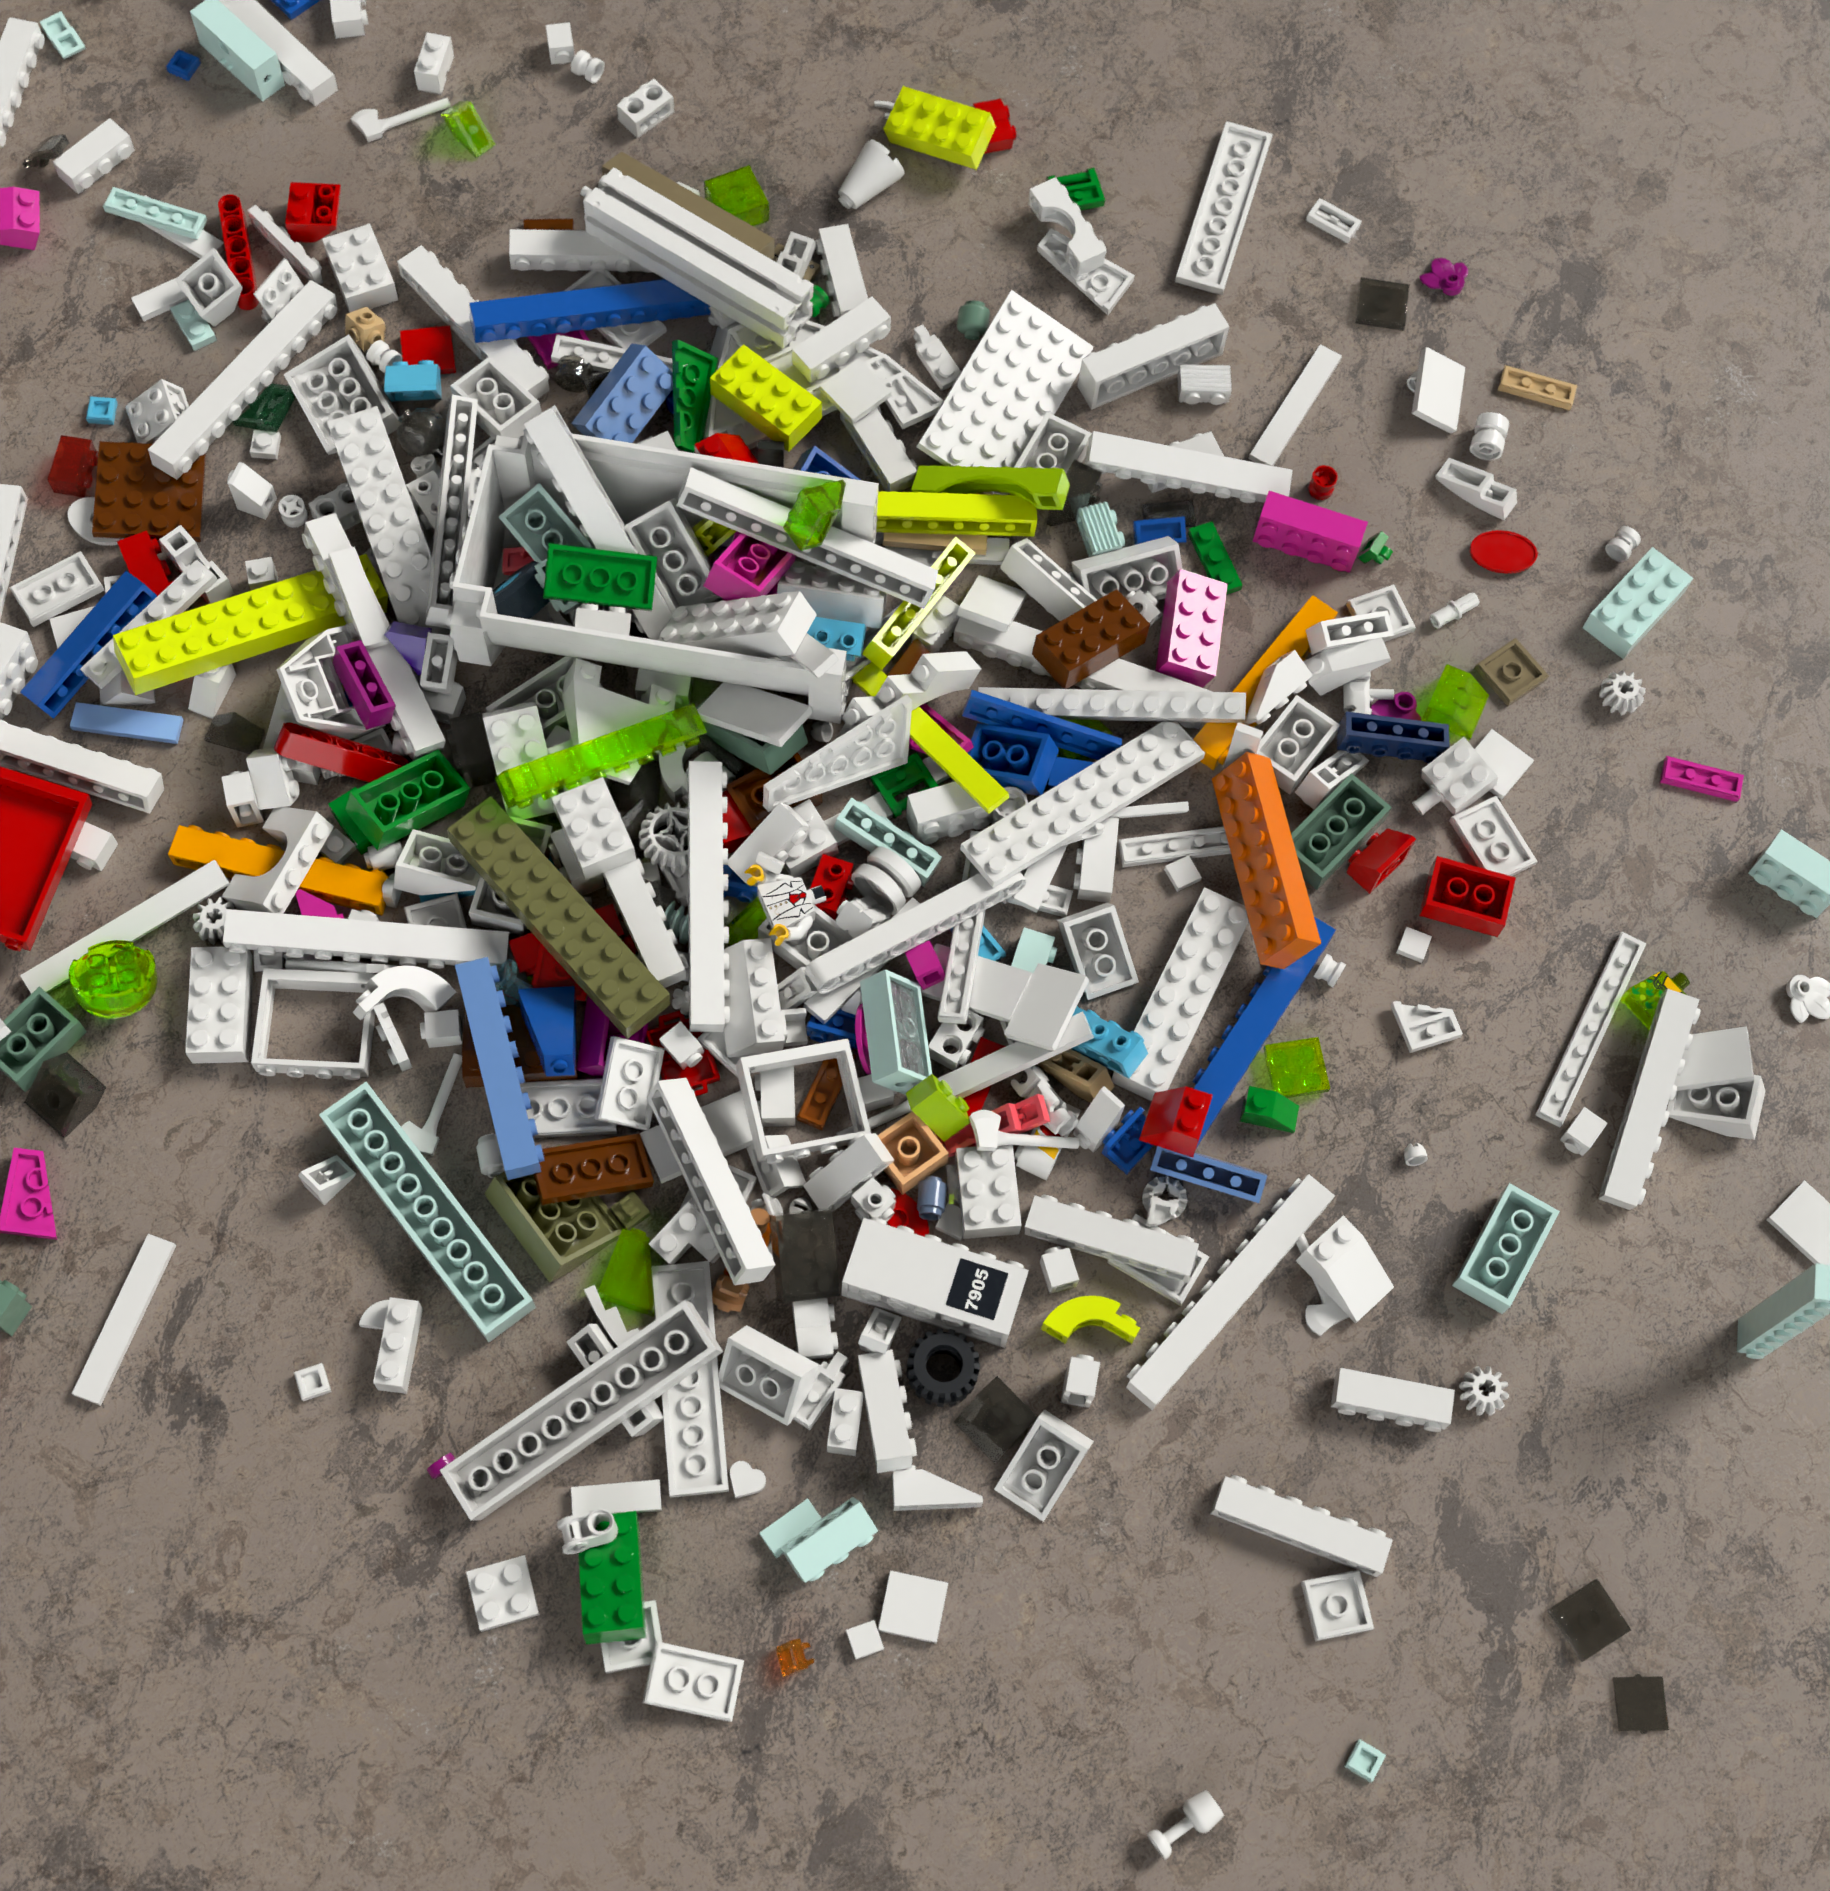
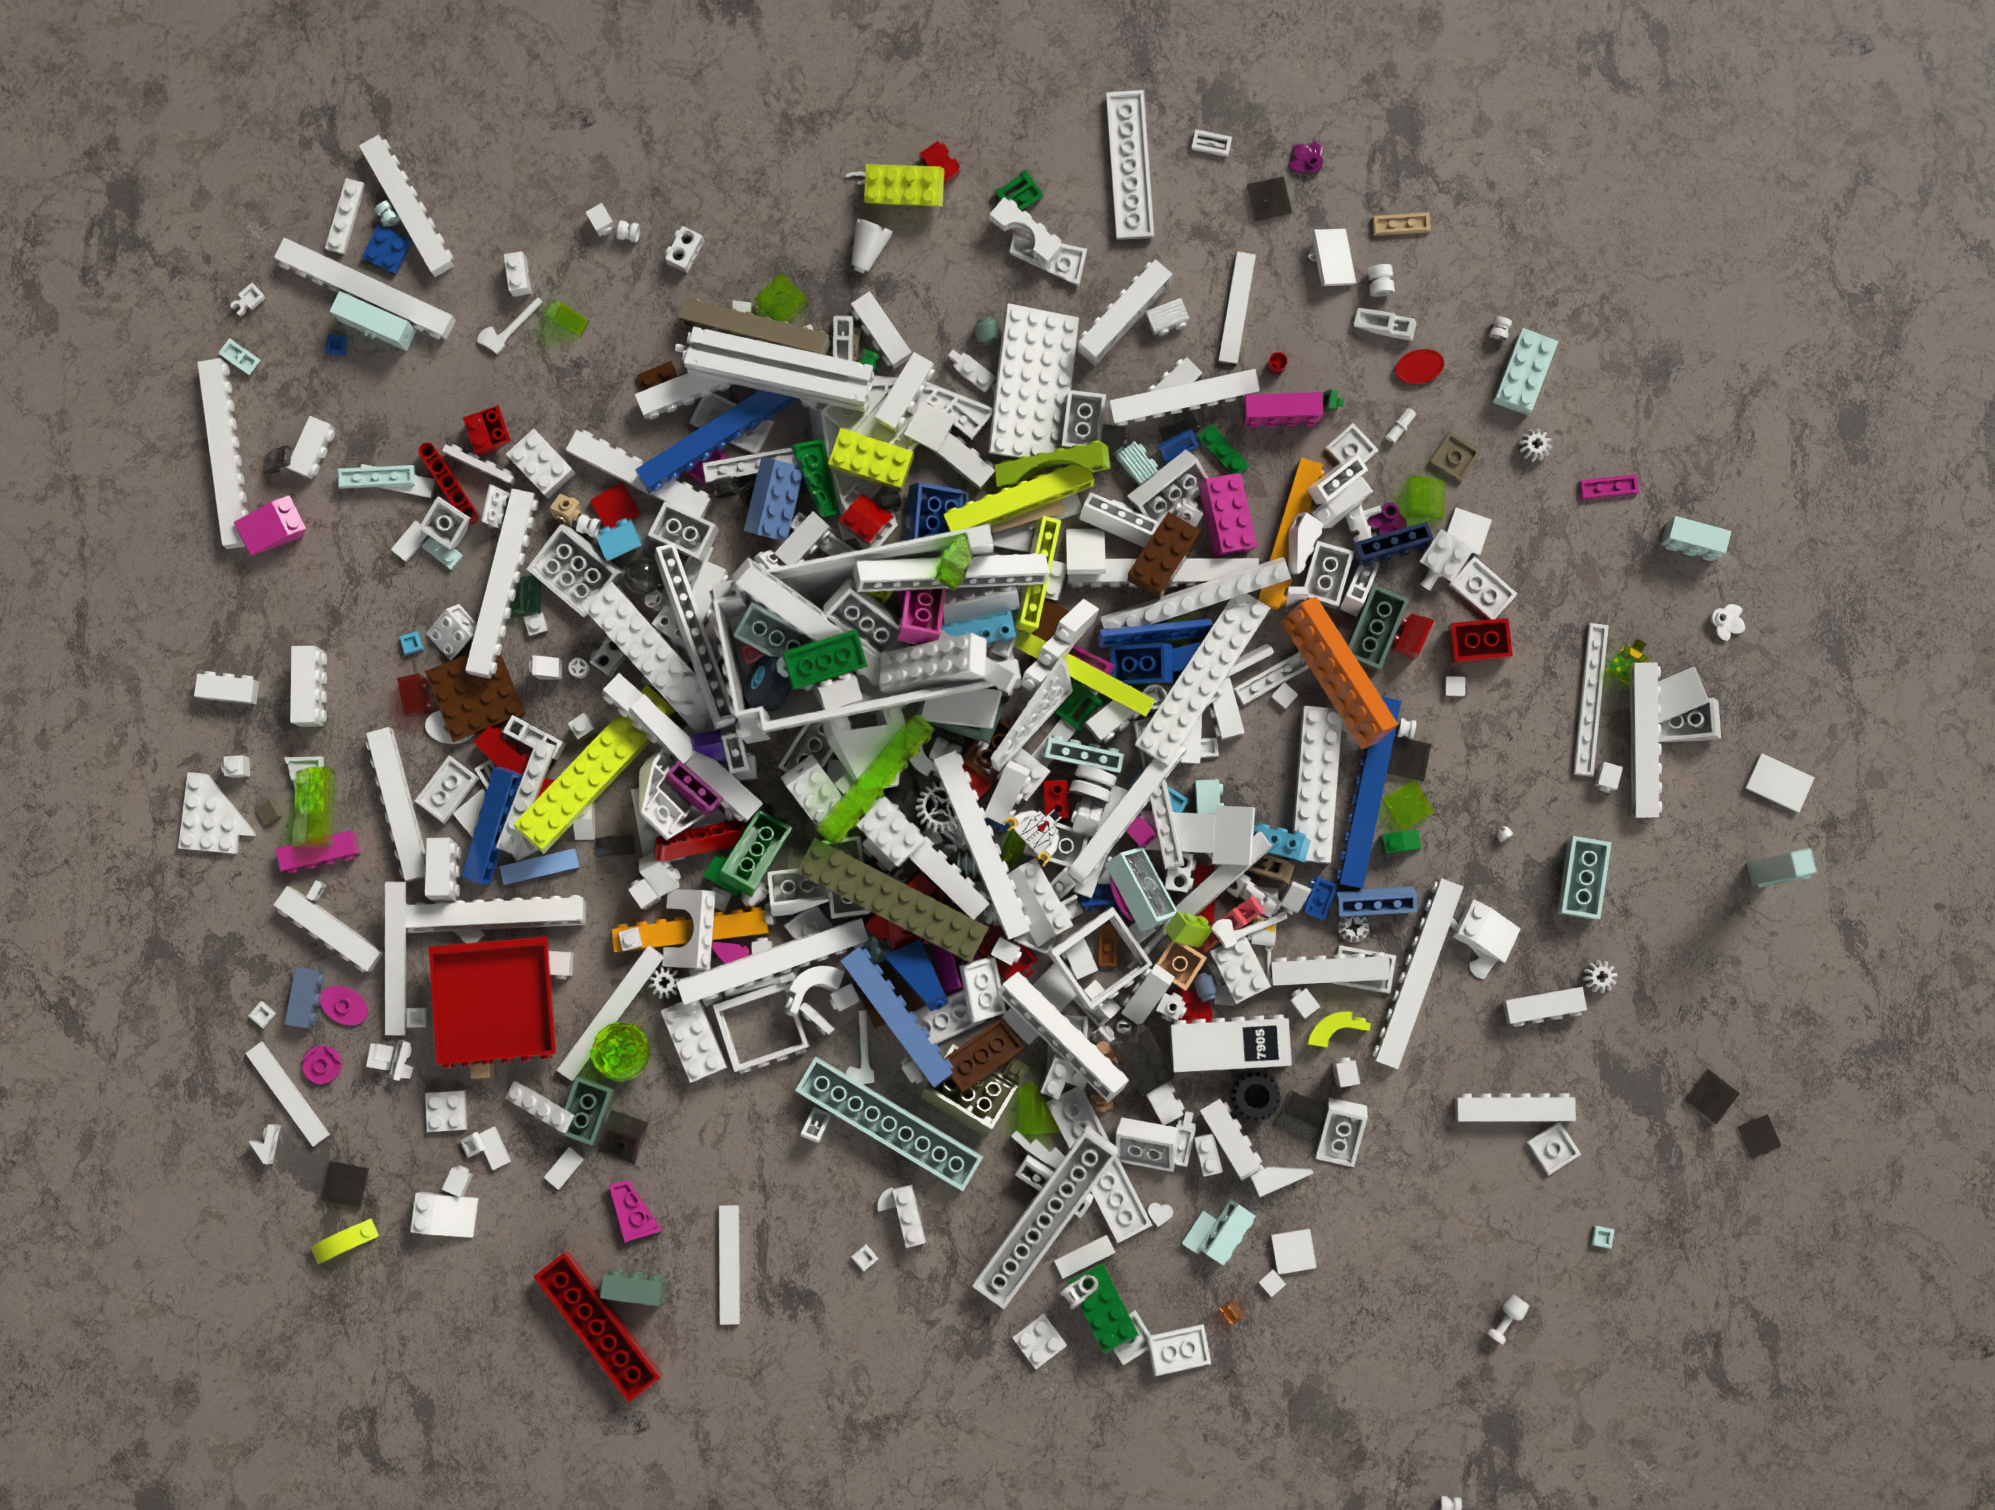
camera: 10 degrees left, 15 degrees up
magenta tile [427,1453,455,1479] -> none
white tile [754,851,785,875] -> none
white slope [858,1307,902,1354] -> none
white slope [1057,903,1139,1000] -> none
red slope [1139,1086,1213,1157] -> none
white tile [1145,1198,1179,1227] -> none
white wing [1391,1001,1463,1053] -> none
none -> white plate [618,927,643,951]
none -> white hinge [1265,946,1273,984]
none -> clear smoke tile [1387,736,1432,782]

